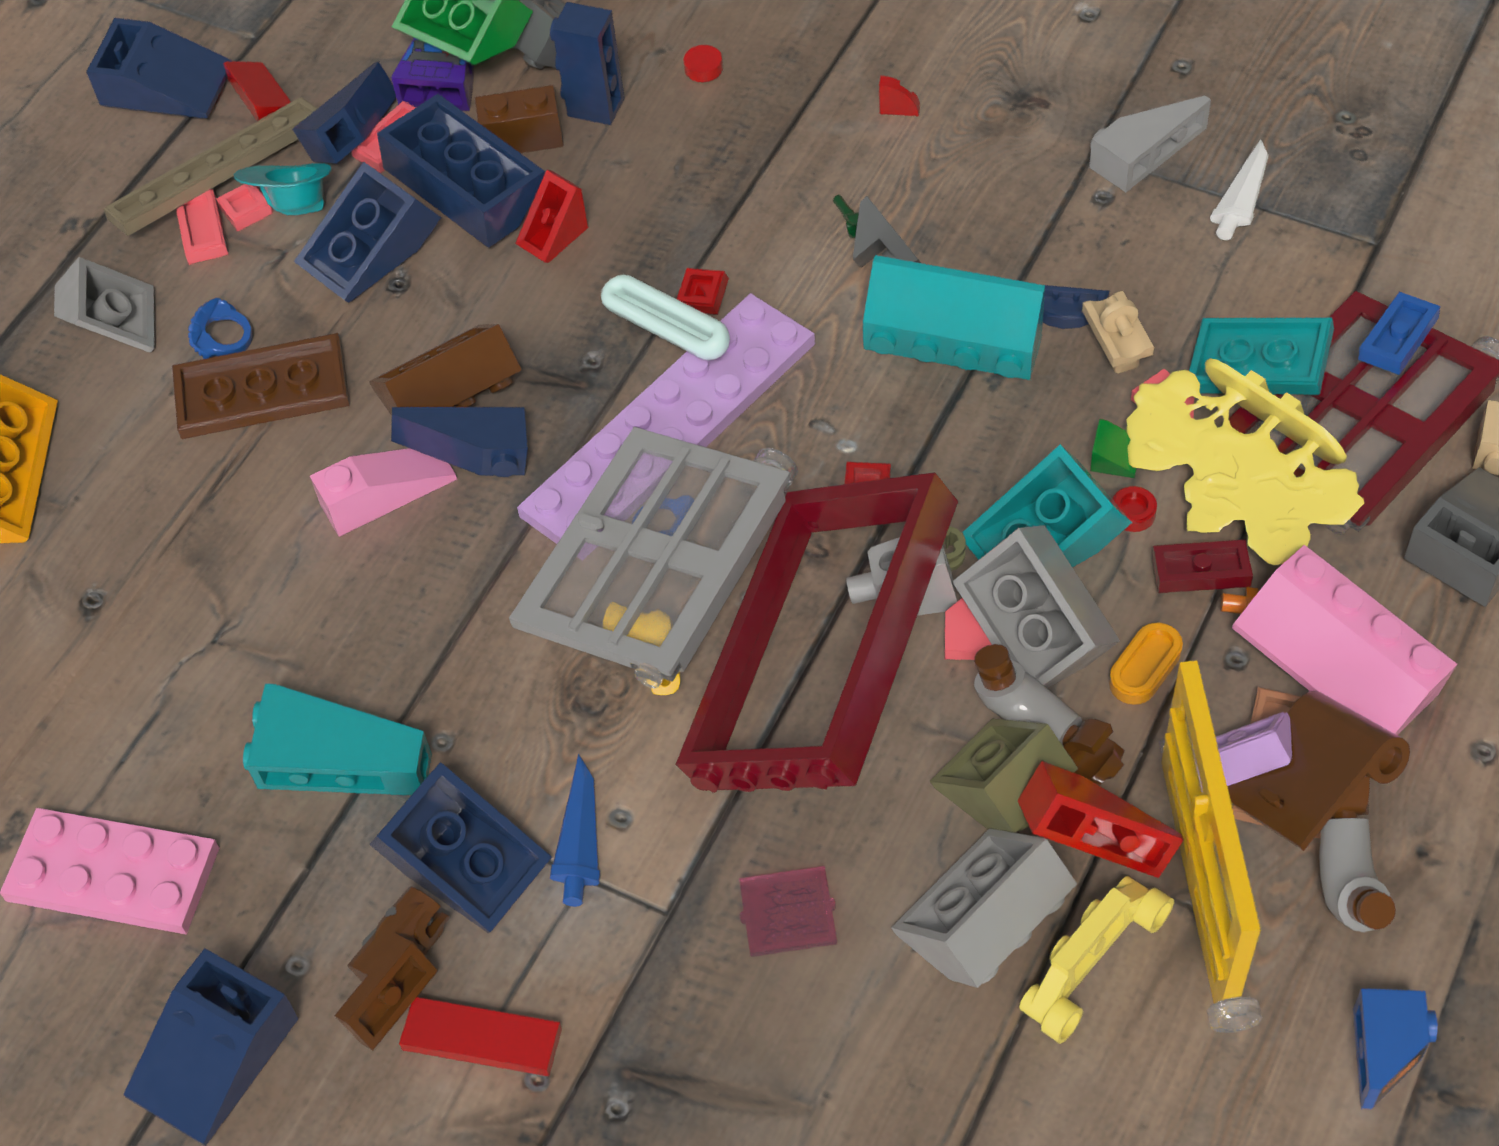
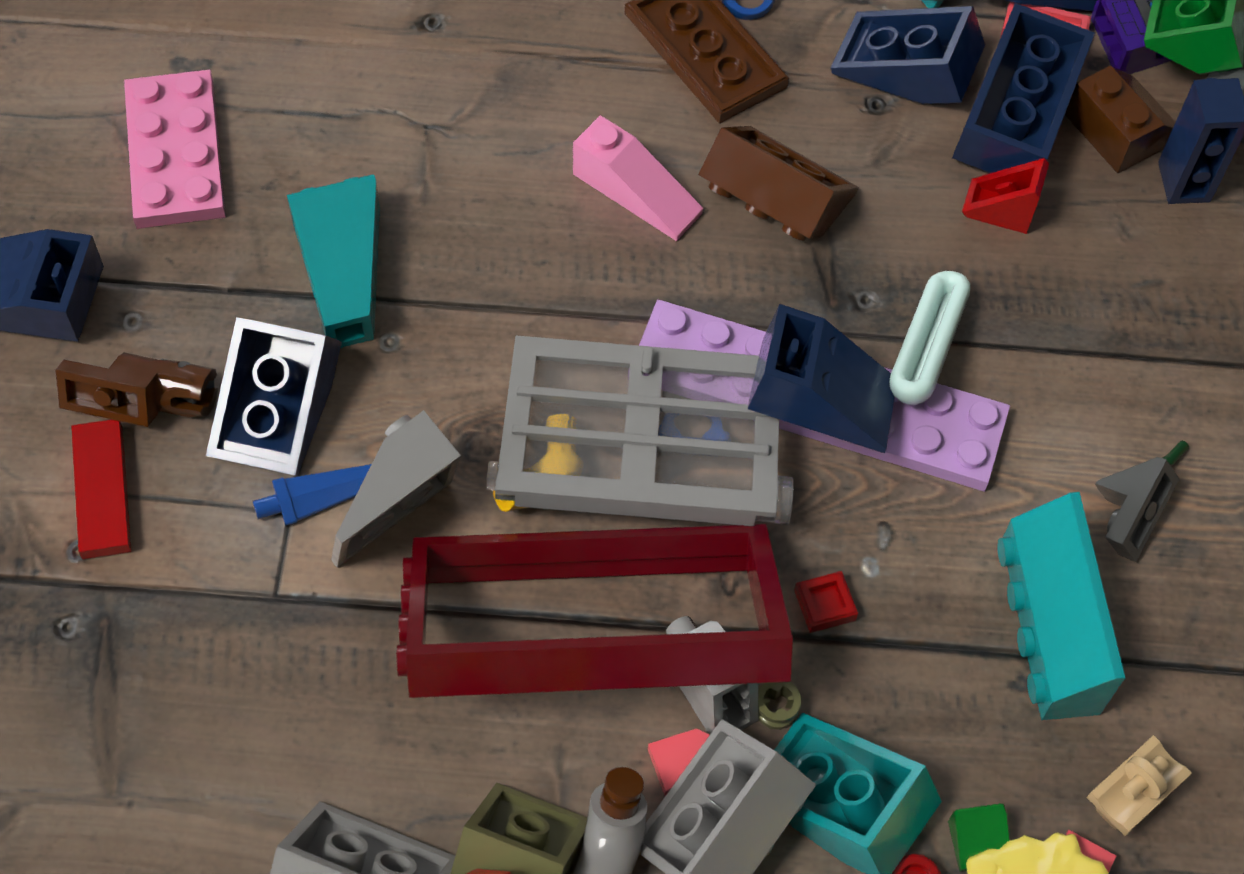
camera: 60 degrees right, 5 degrees up
dark blue slope [391,407,528,477] -> none
red tile [677,268,729,315] -> none
clear pink piece [739,866,837,957] -> none
dark blue tile [1043,285,1110,329] -> none
none -> light grey slope [331,410,461,568]
none -> dark blue slope [747,304,895,453]

